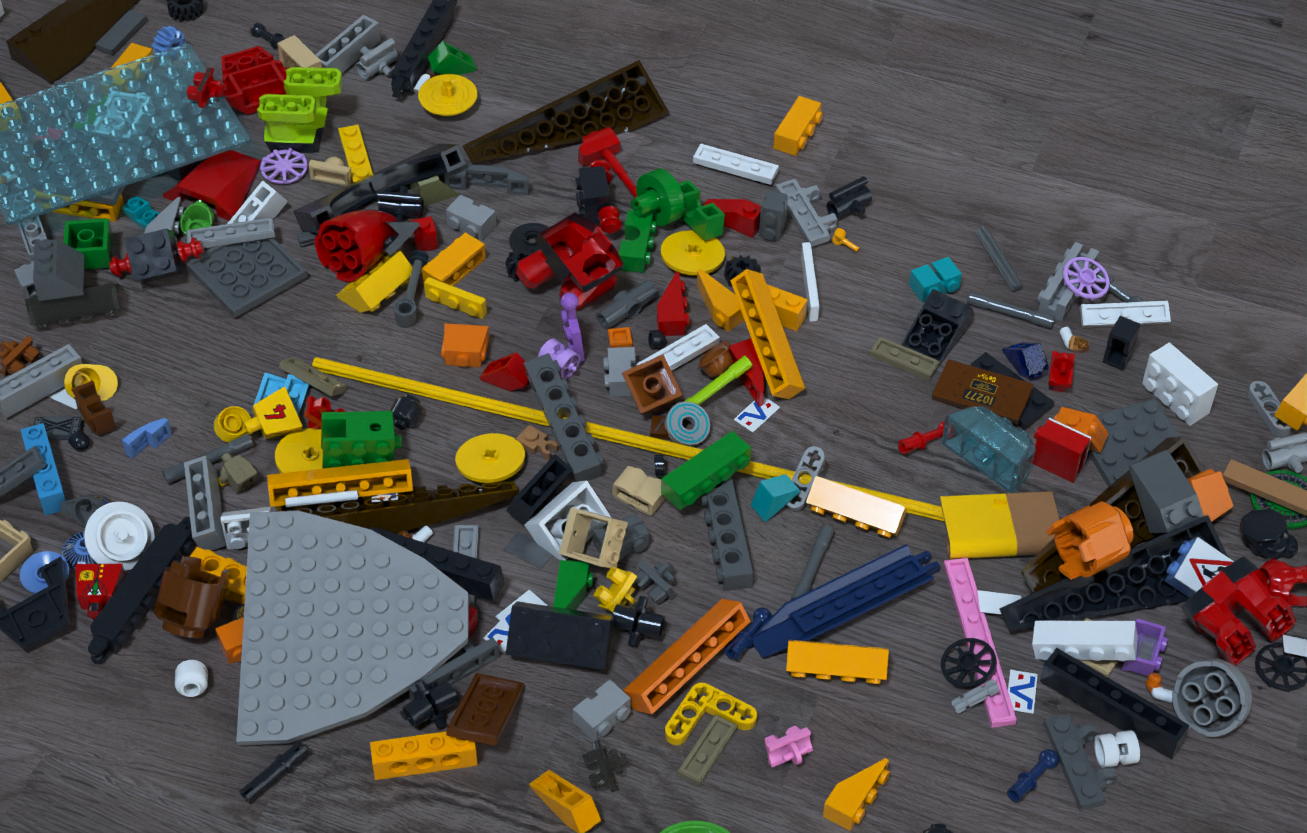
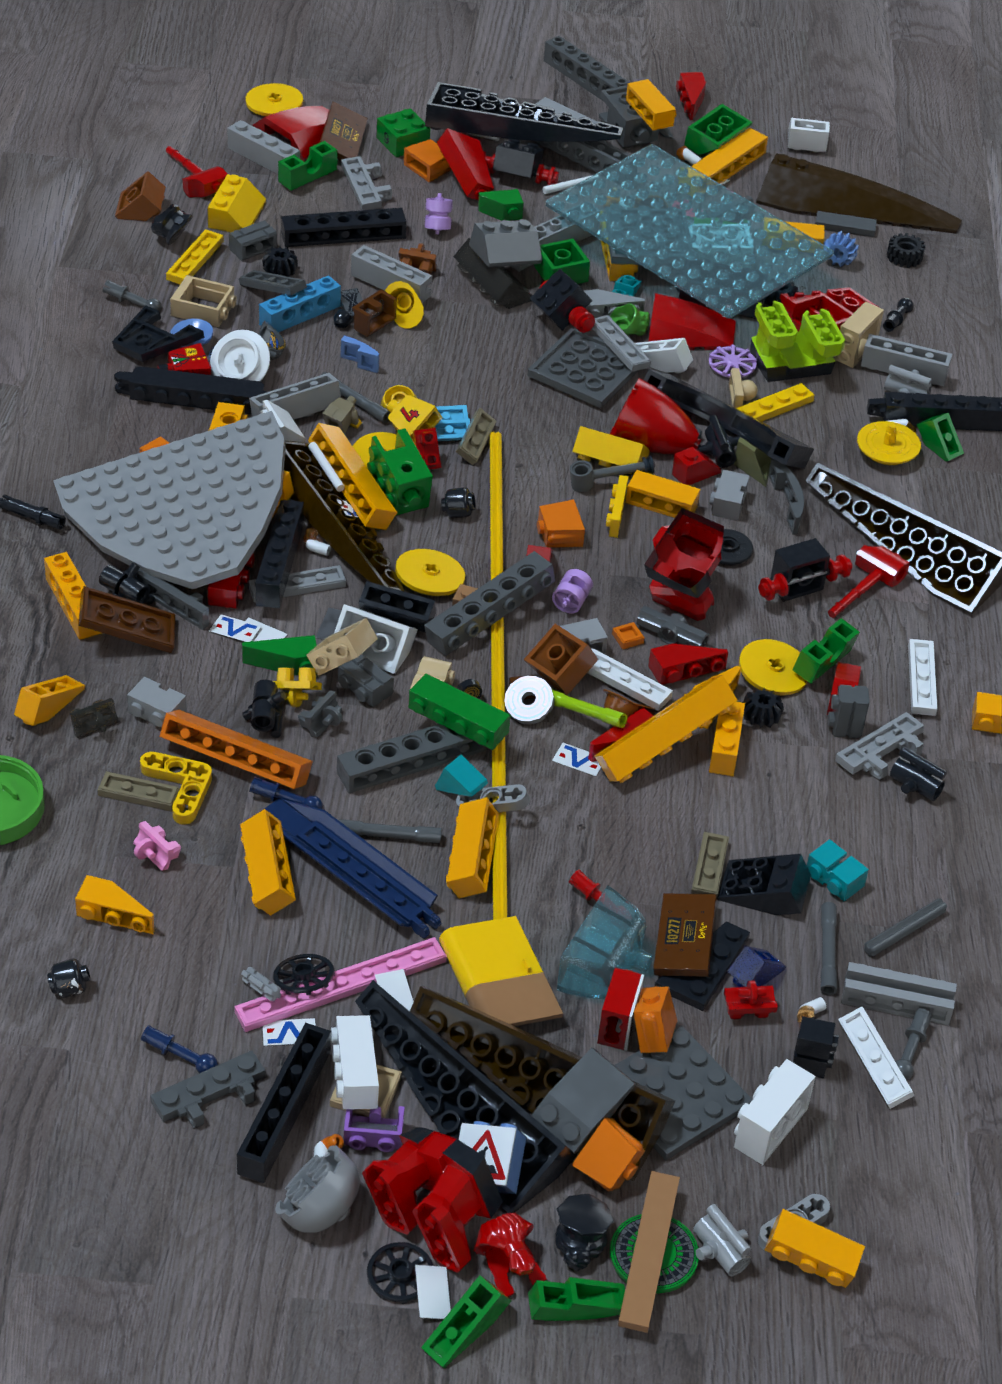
camera: 70 degrees right, 5 degrees down
reddish brown piece [154,556,231,638] -> none
white head [175,660,208,697] -> none
red hips [187,67,224,108] -> none
black slope [383,221,420,256] -> none
black brick [505,601,614,670] -> none
medium lavender plate [560,293,585,362] -> none
green arch [619,209,657,273] -> none
green piece [631,168,684,226] -> none
black hinge [648,330,666,348] -> none
white tile [801,242,819,321] -> none
light orange hand [832,228,860,252] -> none
orange piece [1046,501,1133,580] -> none
lavender wheel [1062,257,1110,301] -> none
white wheel [1094,730,1140,769] -> none

